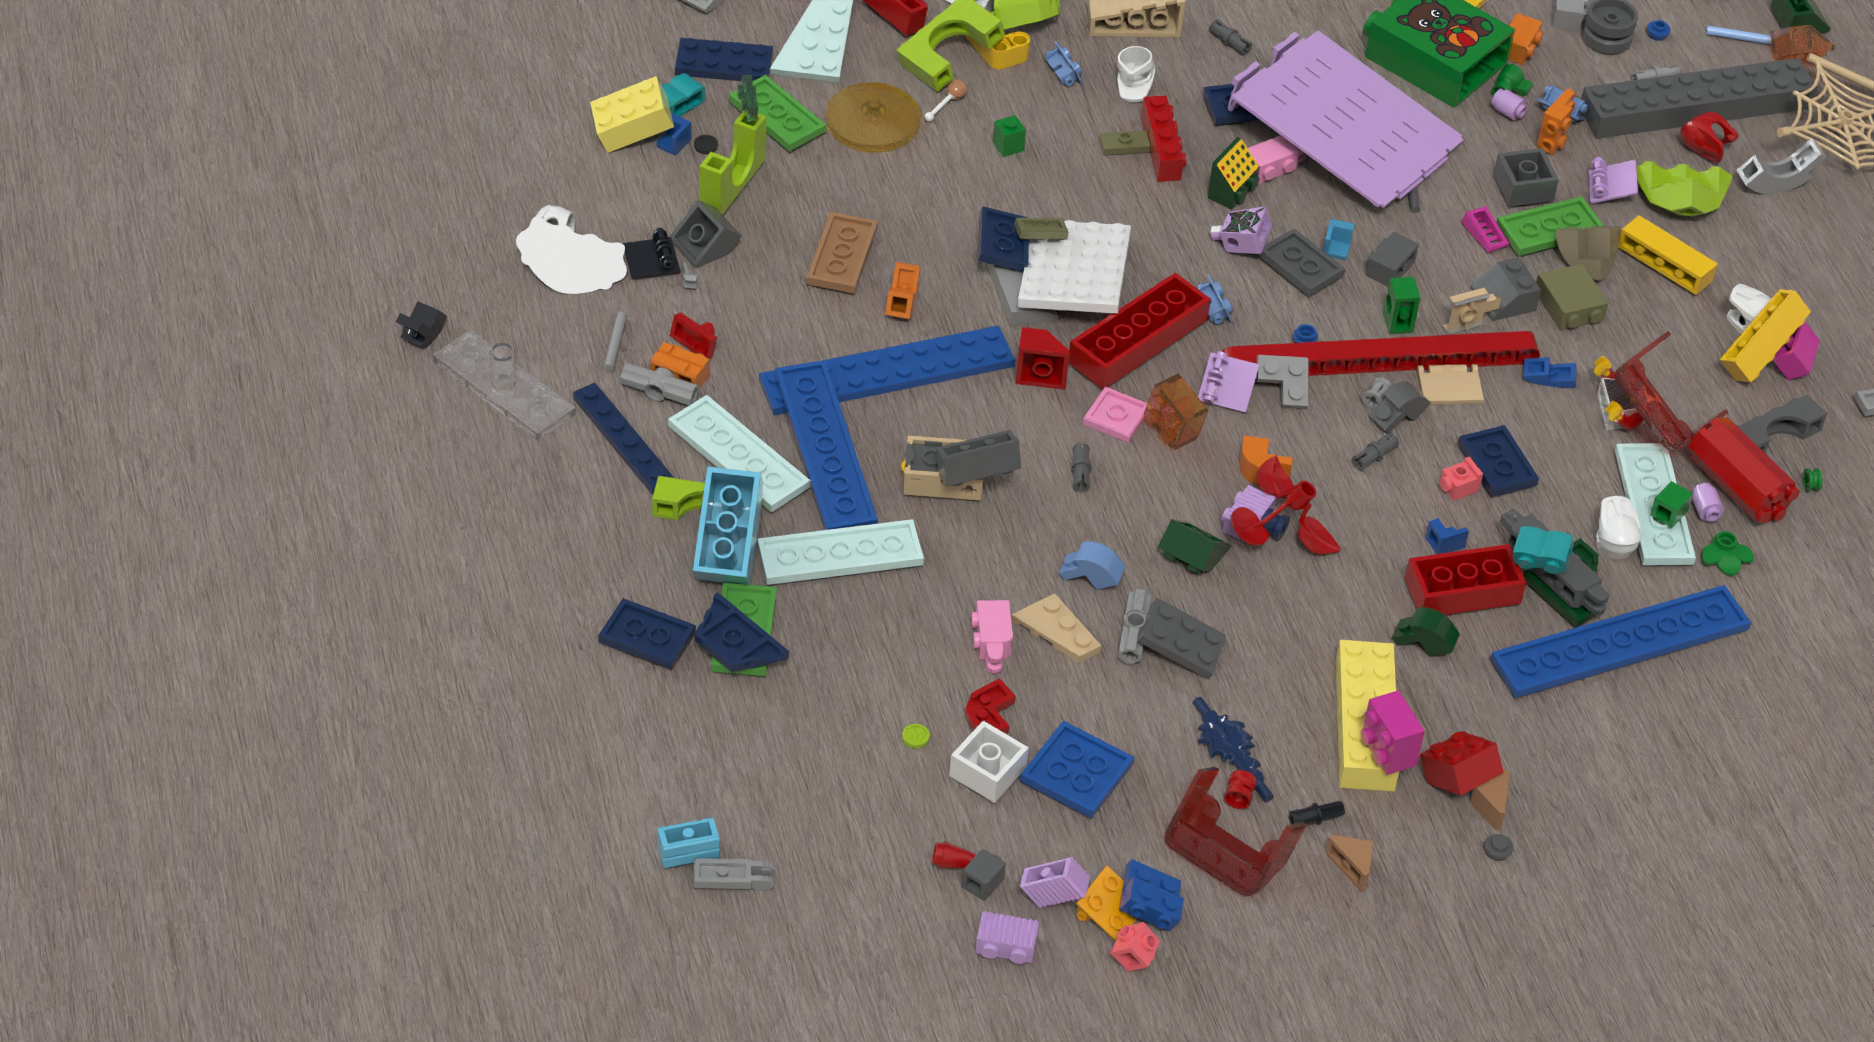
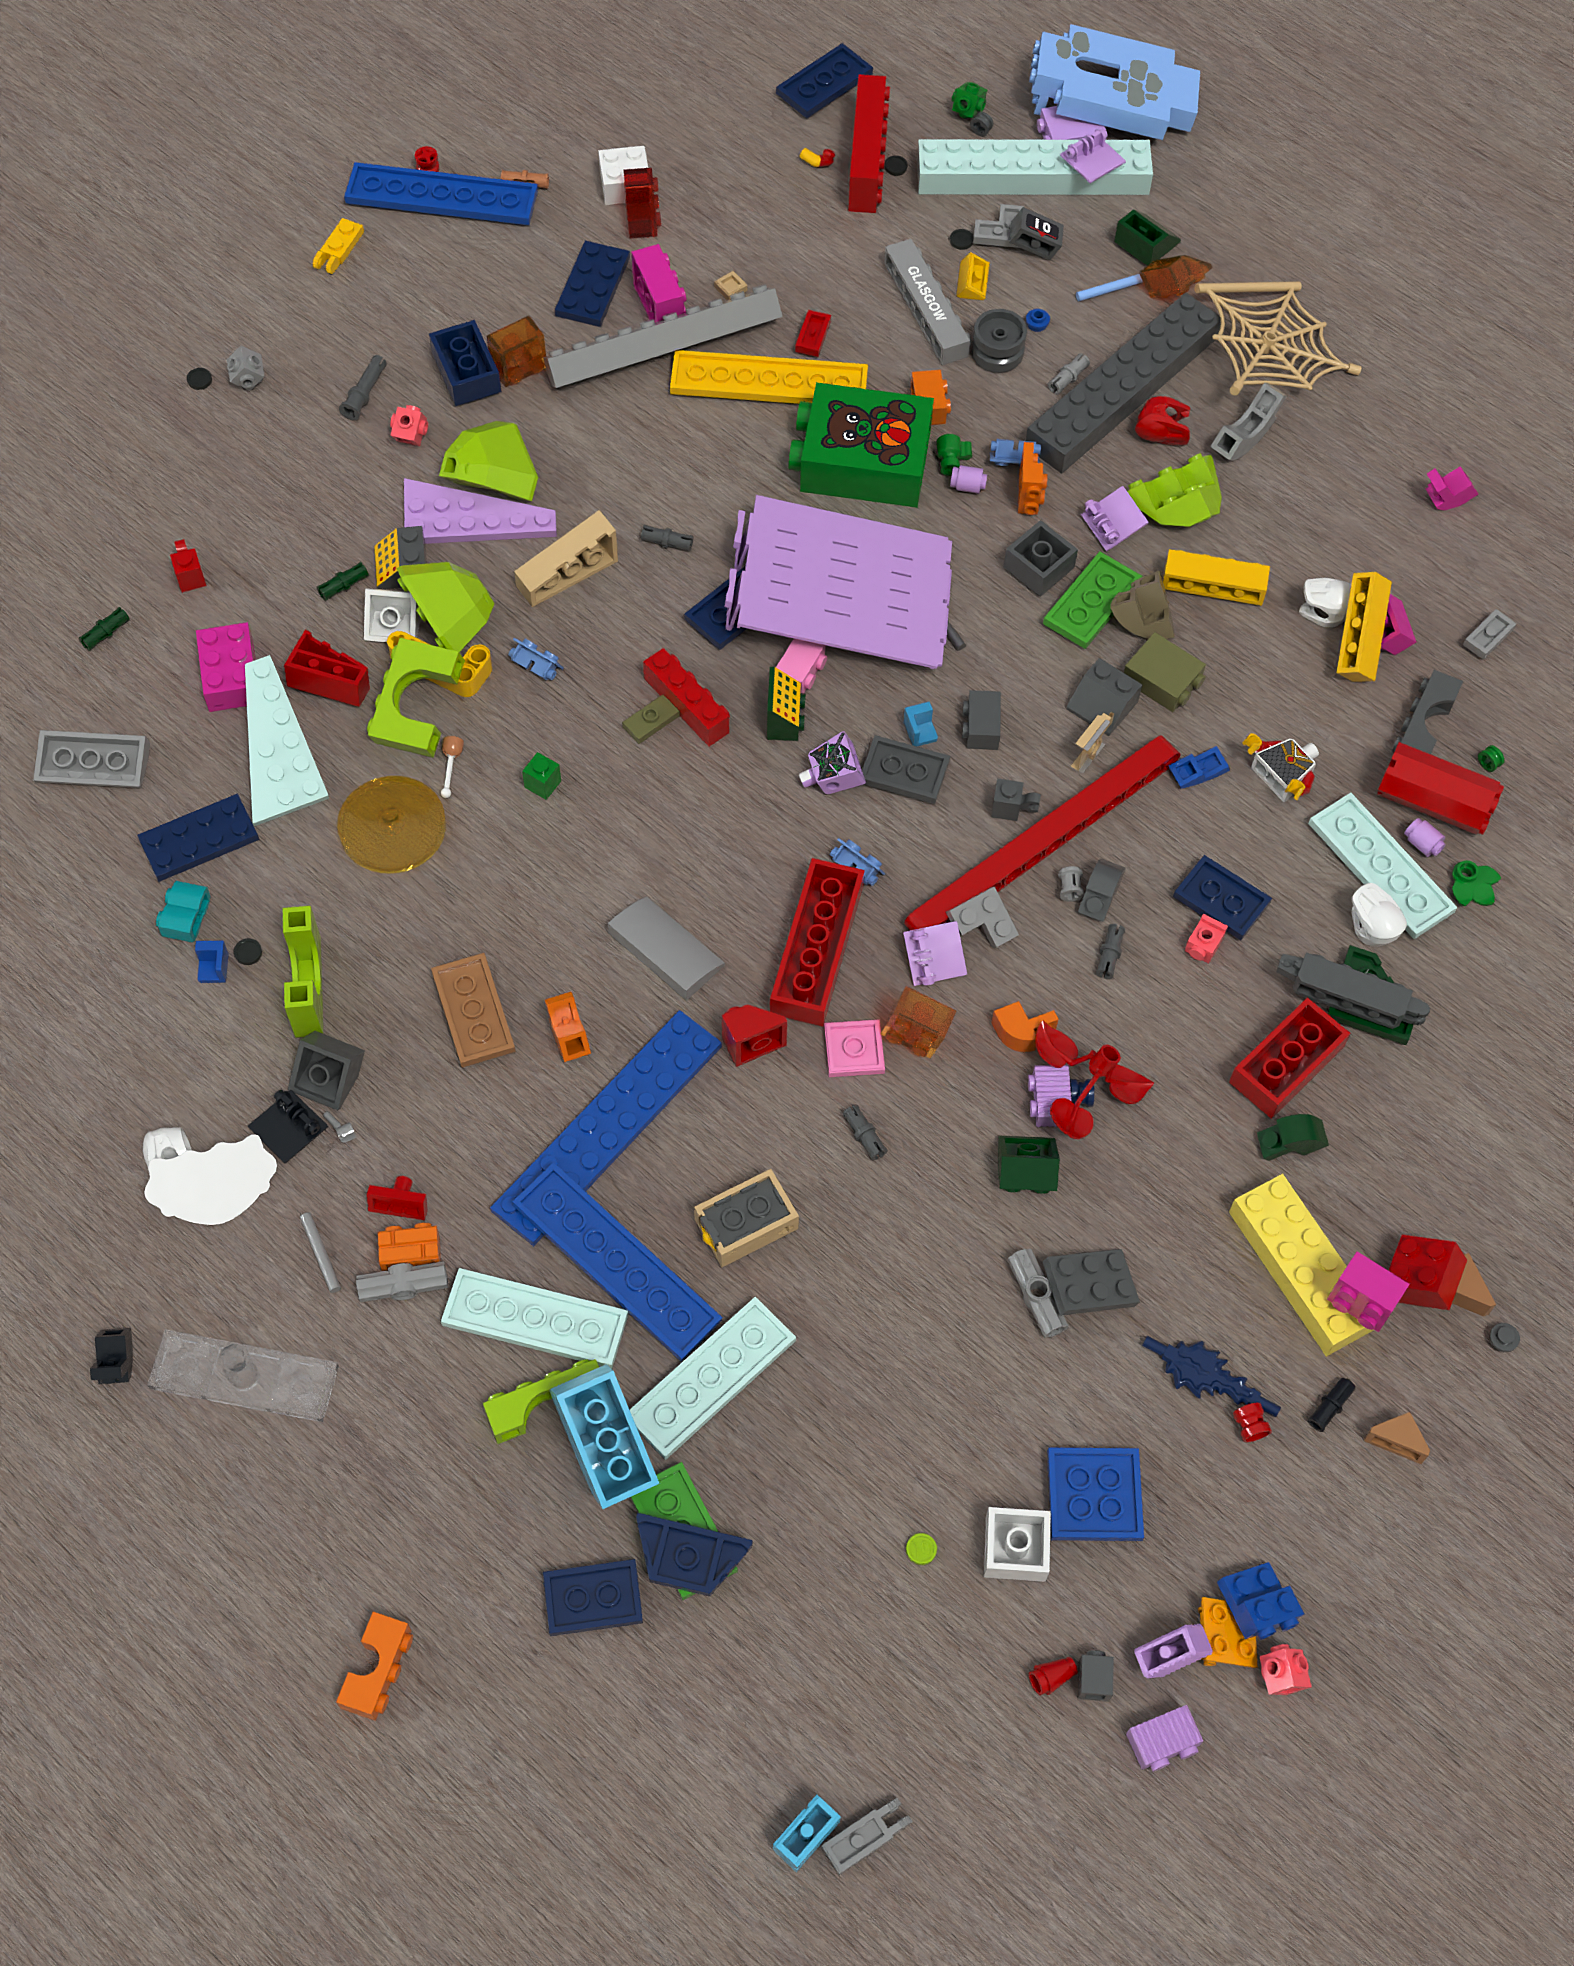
camera: 30 degrees left, 15 degrees up
dark blue plate [573,383,674,495] -> none
light yellow brick [590,76,674,153] -> none
bright green plate [729,75,826,152] -> none
clear green plate [737,75,758,122] -> none
dark grey brick [936,430,1021,486] -> none
red plate [965,678,1016,734] -> none
bright pink hinge [971,600,1013,674] -> none
dark blue plate [978,206,1029,272] -> none
tan wing [1011,593,1101,663] -> none
olive plate [1014,218,1069,240] -> none
white plate [1018,220,1131,314] -> none
medium blue brick [1059,541,1126,590] -> none
white helmet [1117,46,1155,103] -> none
clear red windscreen [1165,767,1307,896] -> none
blue plate [1293,324,1318,343] -> none
green brick [1383,277,1421,334] -> none
tan piece [1417,364,1484,404] -> none
blue panel [1425,518,1469,554] -> none
dark pink slope [1461,206,1509,253] -> none
blue plate [1490,585,1751,698] -> none
teal brick [1513,526,1574,574] -> none
clear red windscreen [1615,331,1729,452] -> none
green brick [1650,481,1693,528] -> none
none -> orange arch [336,1612,413,1721]
none -> dark grey brick [991,778,1041,821]

